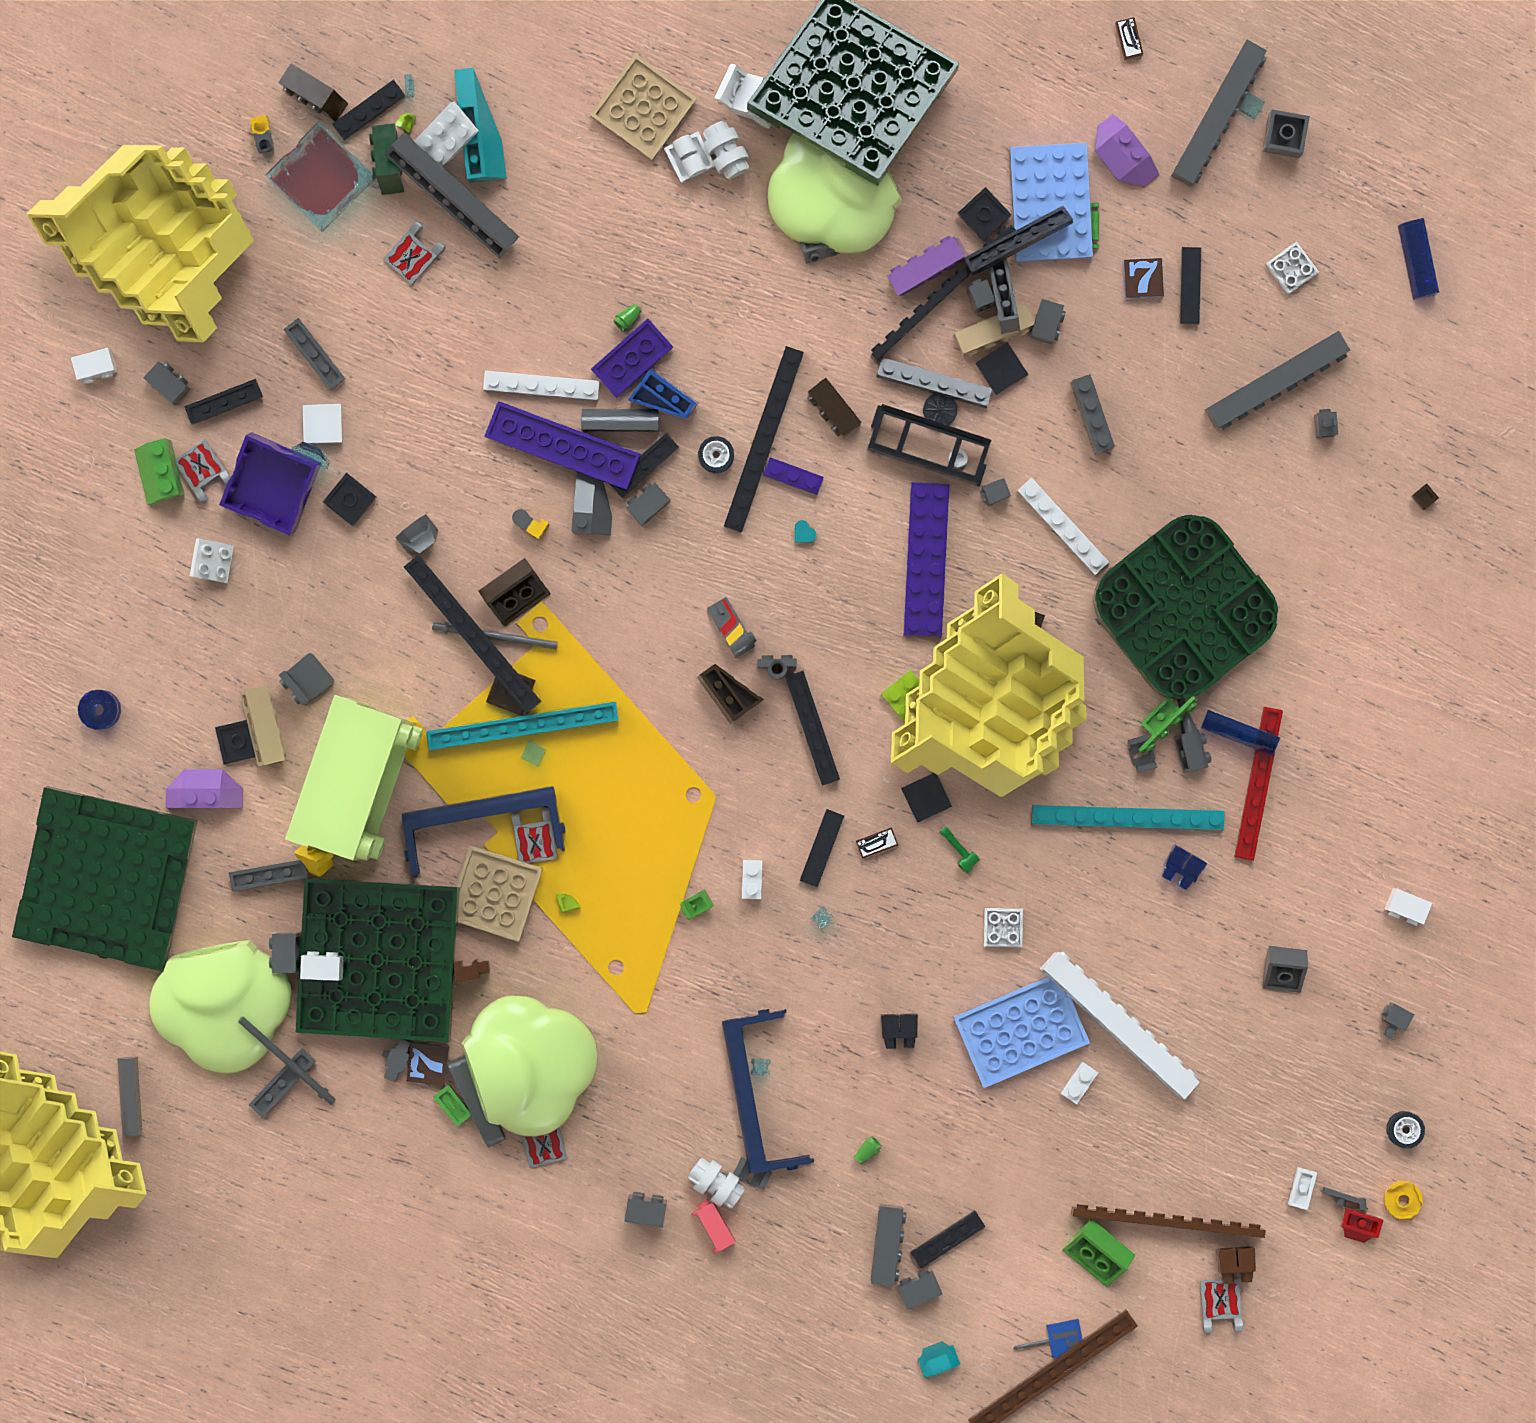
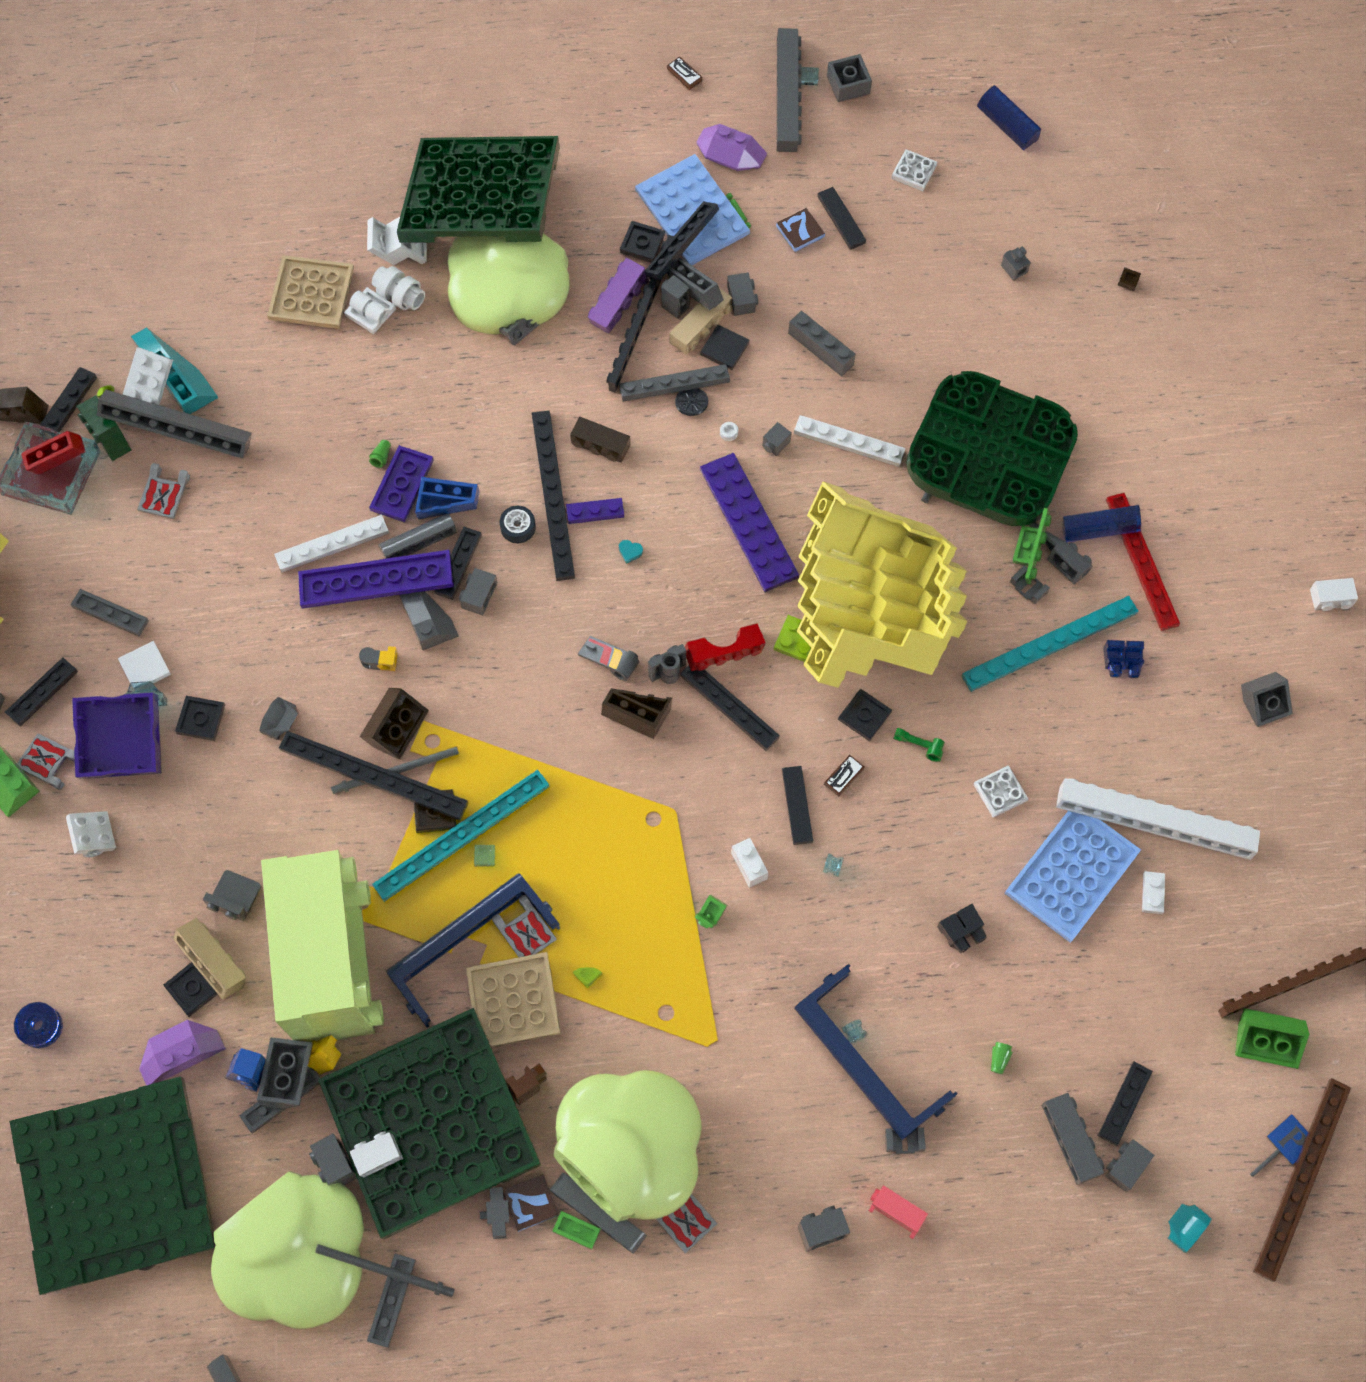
camera: 25 degrees left, 20 degrees down
clear light blue tile [404,74,415,98] -> none
white piece [688,1158,745,1208] -> none
black piece [867,404,992,487] -> none
dark grey brick [1205,331,1350,430] -> none
none -> red brick [21,431,86,475]
none -> blue wedge [225,1048,266,1092]
none -> dark grey slope [257,1037,313,1109]
none -> red arch [685,623,766,671]

